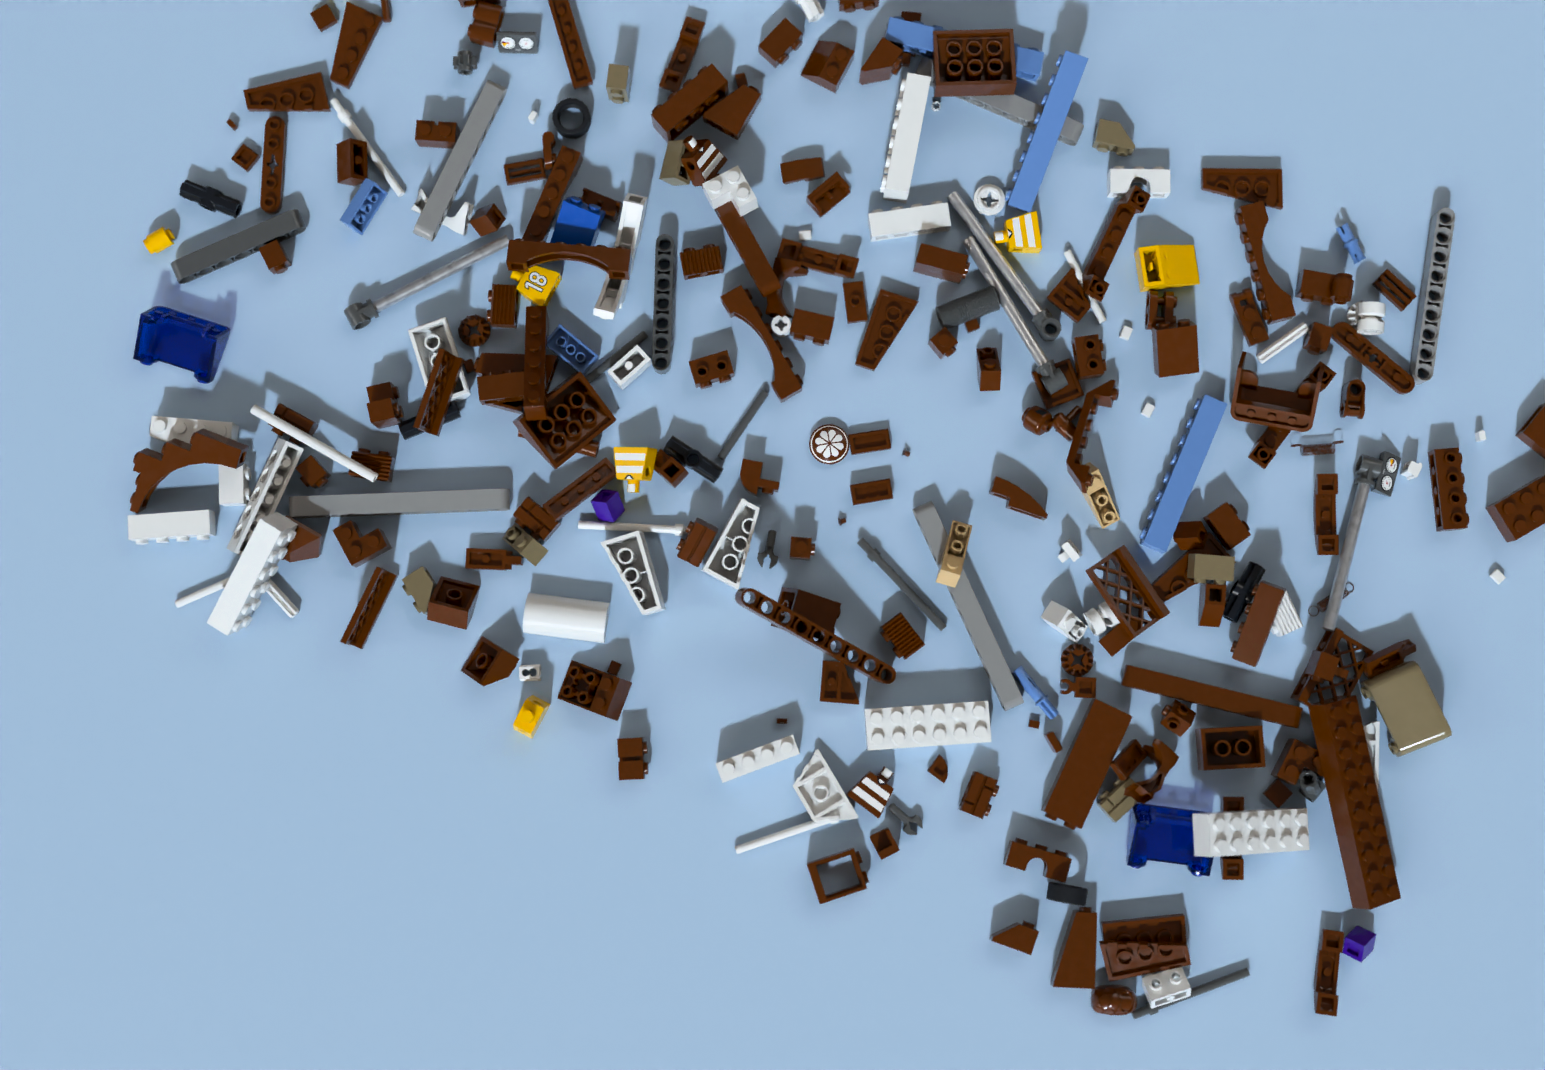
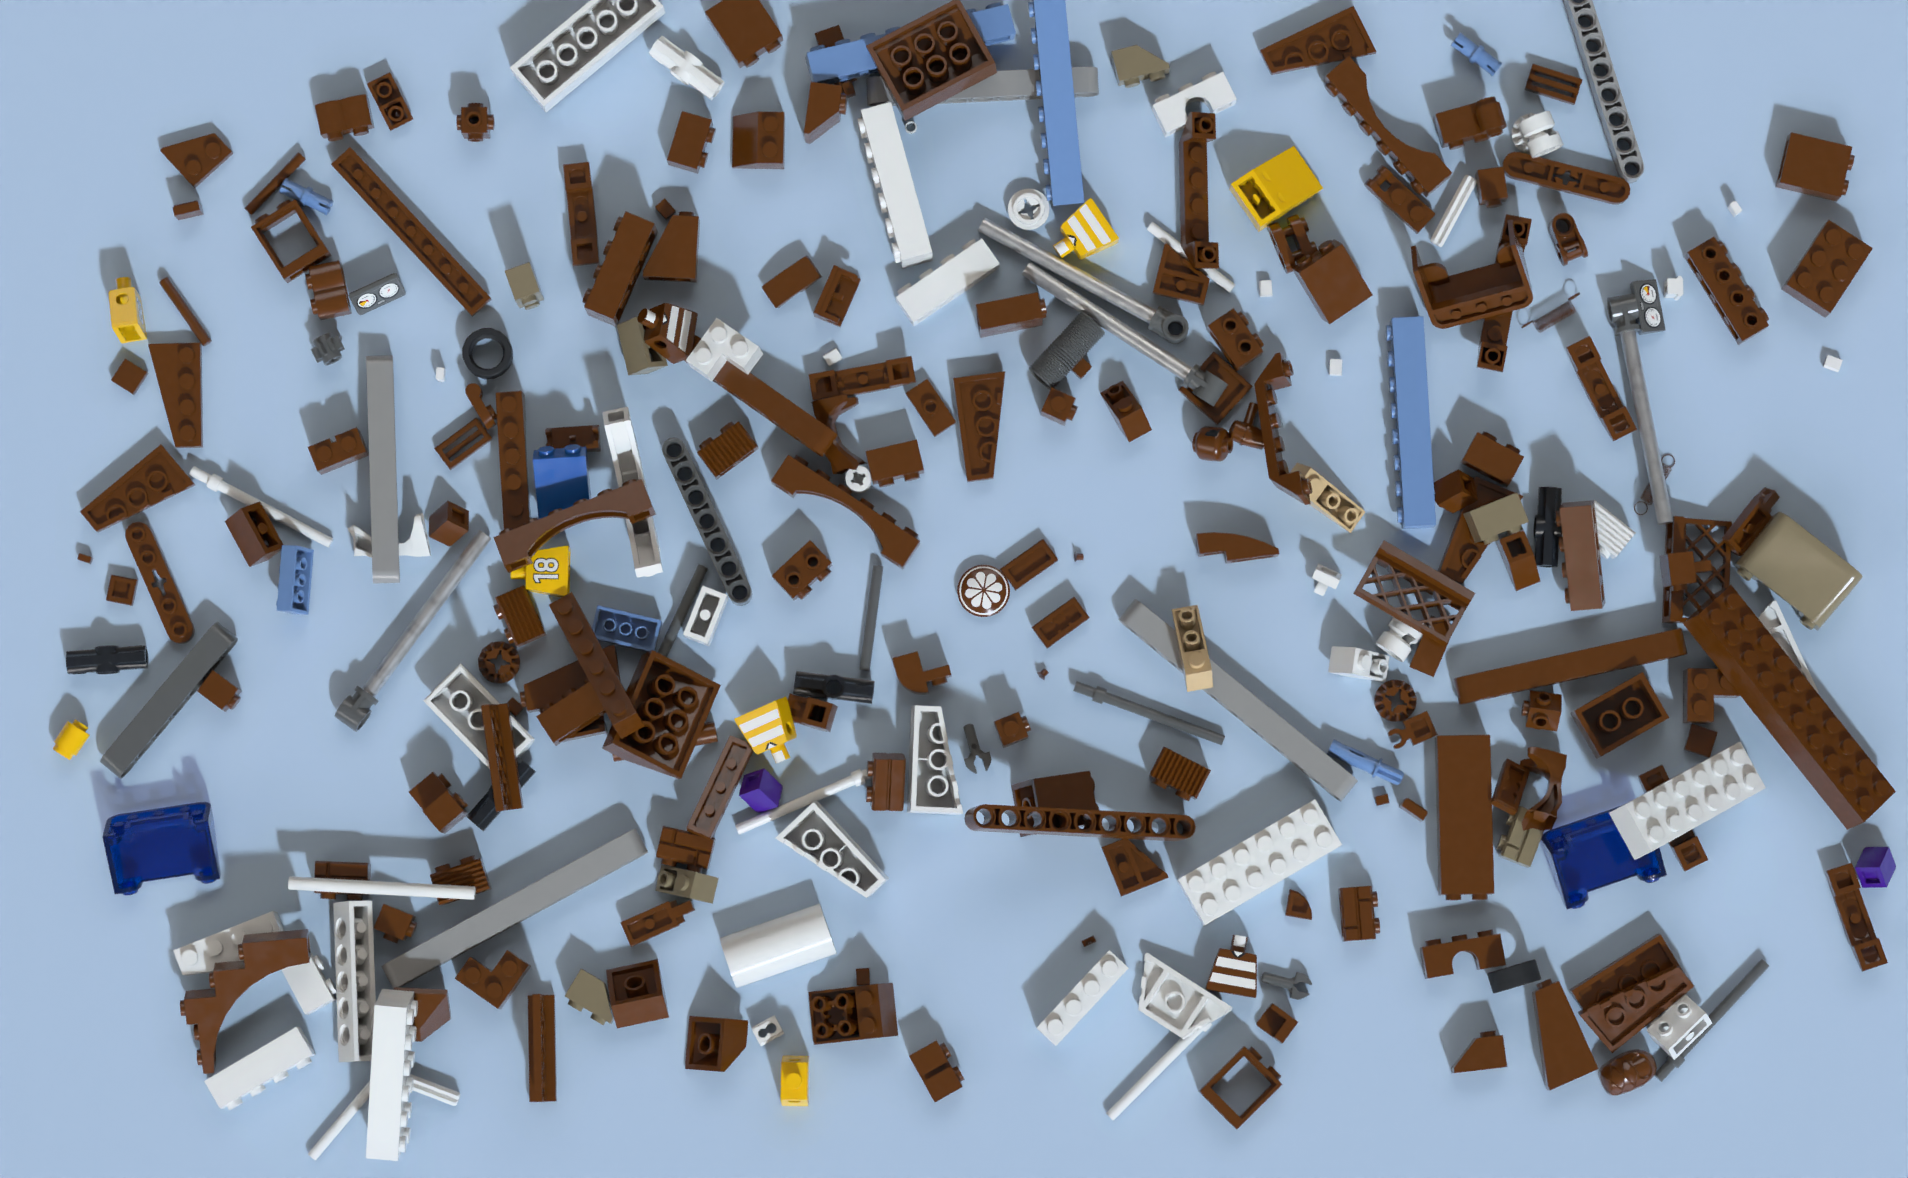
camera: 25 degrees left, 0 degrees up
dark grey piece [1298,771,1326,802] -> none

